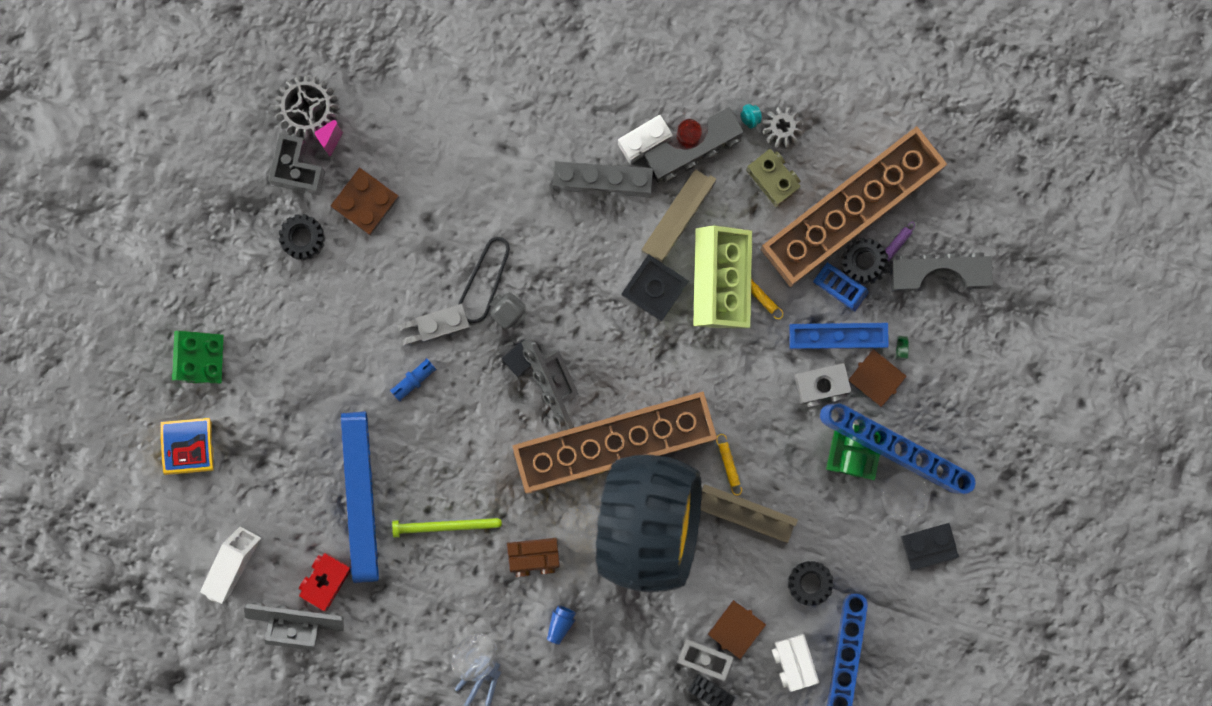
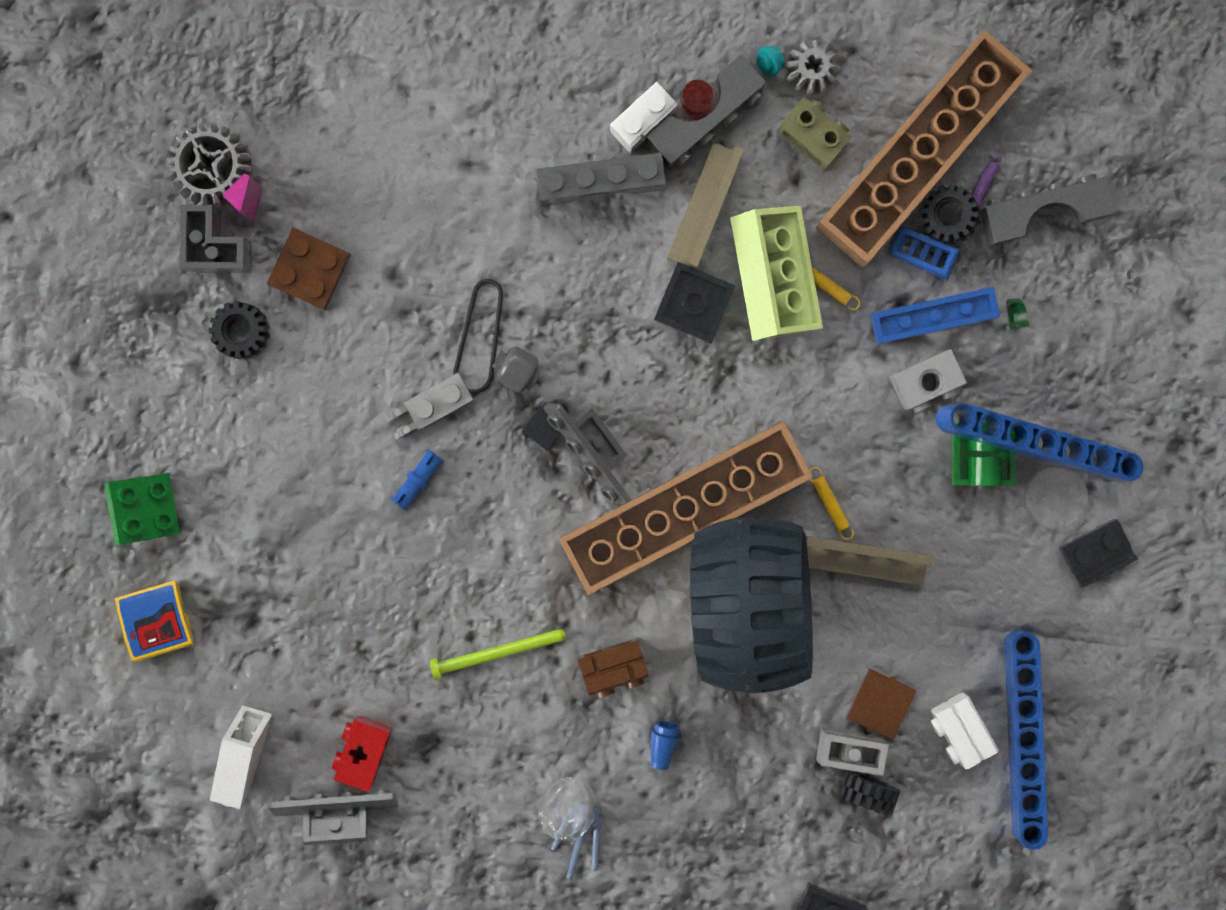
camera: 10 degrees left, 5 degrees up
blue beam [341,411,379,583] -> none
black tyre [788,561,834,606] -> none
reddish brown piece [848,349,907,407] -> none

